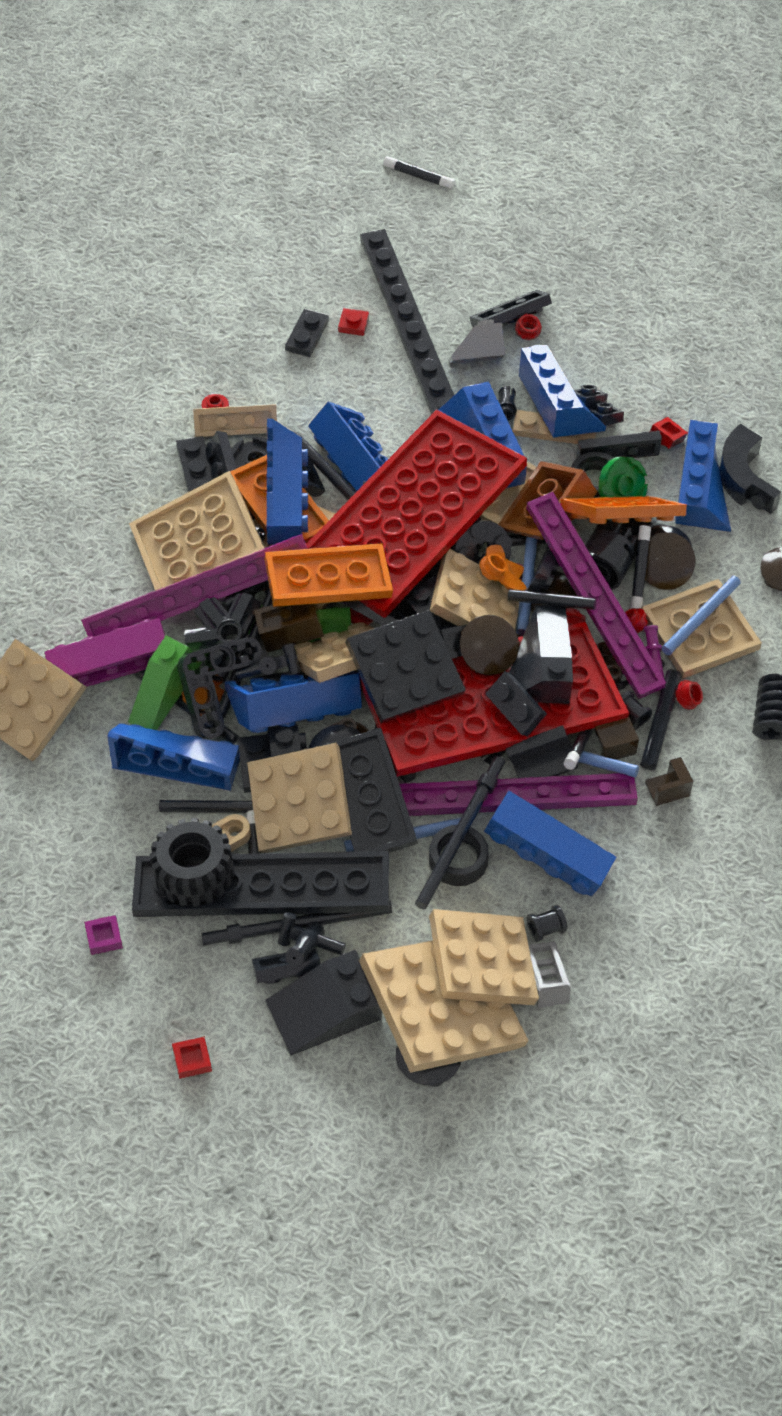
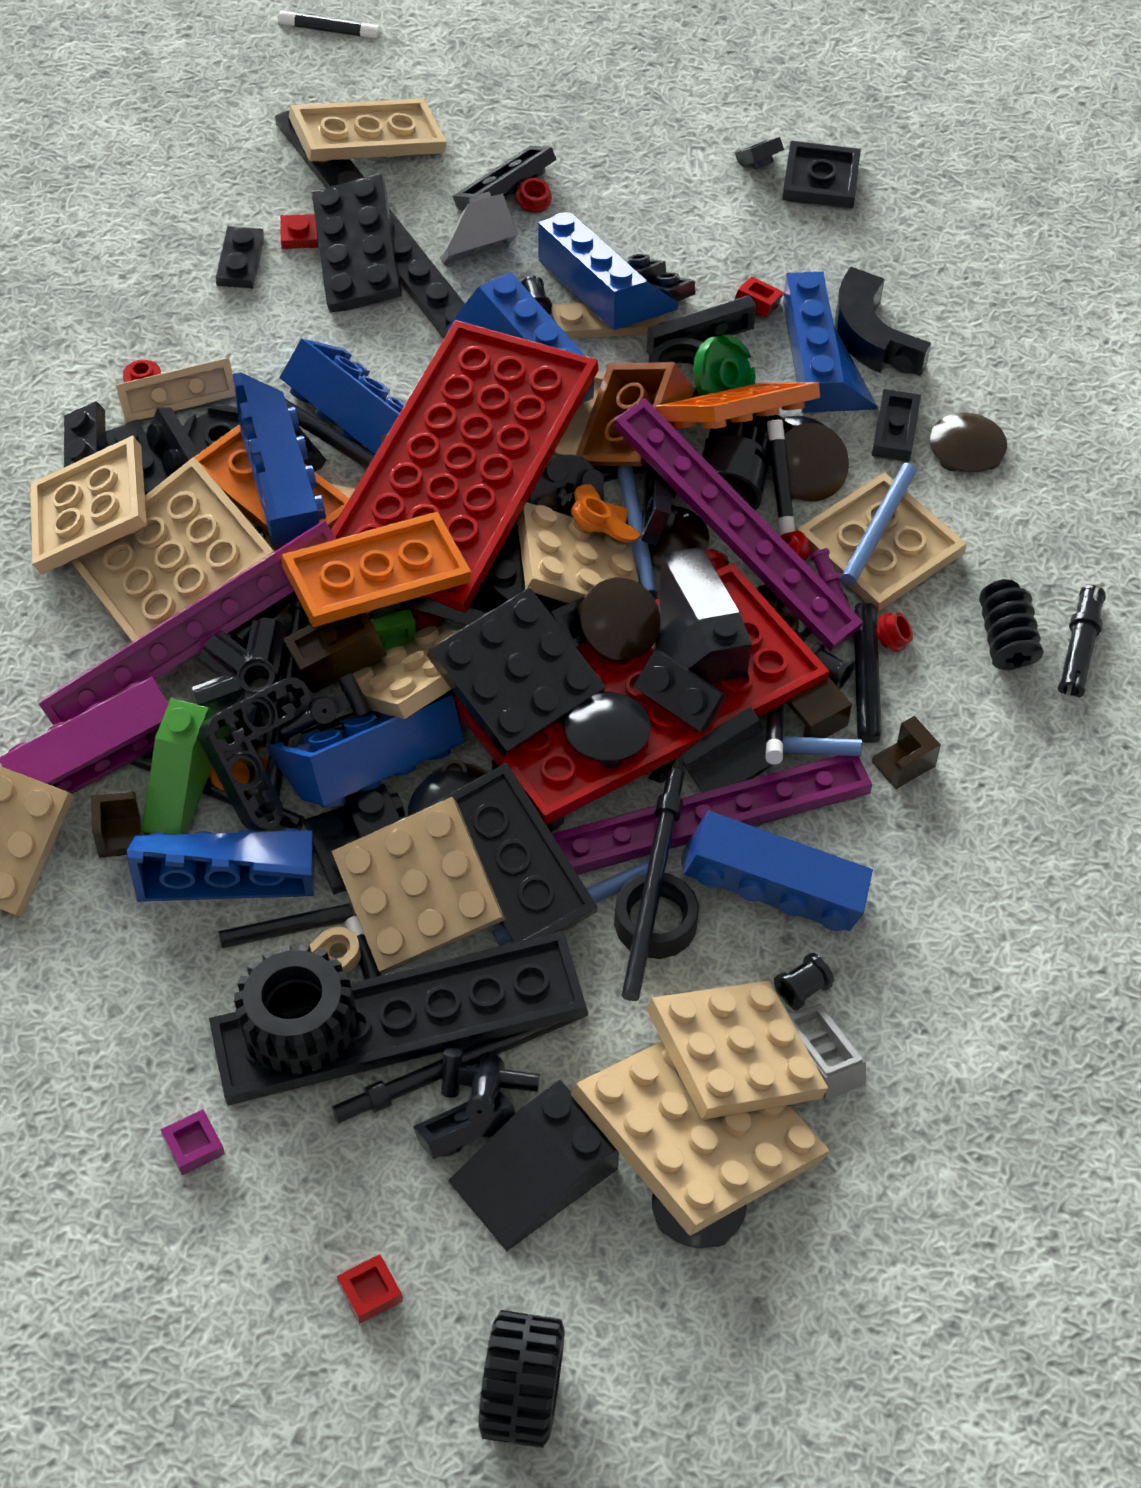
camera: 15 degrees left, 0 degrees up
black bar [508,589,597,610] -> none
none -> tan plate [30,435,147,574]
none -> black plate [64,401,106,467]
none -> dark brown panel [91,791,142,858]
none -> tan plate [289,98,447,162]
none -> black plate [311,174,402,312]
none -> black tyre [478,1310,565,1448]
none -> black dish [564,692,651,768]
none -> black plate [735,137,785,169]
none -> black plate [782,141,861,208]
none -> black plate [871,389,921,462]

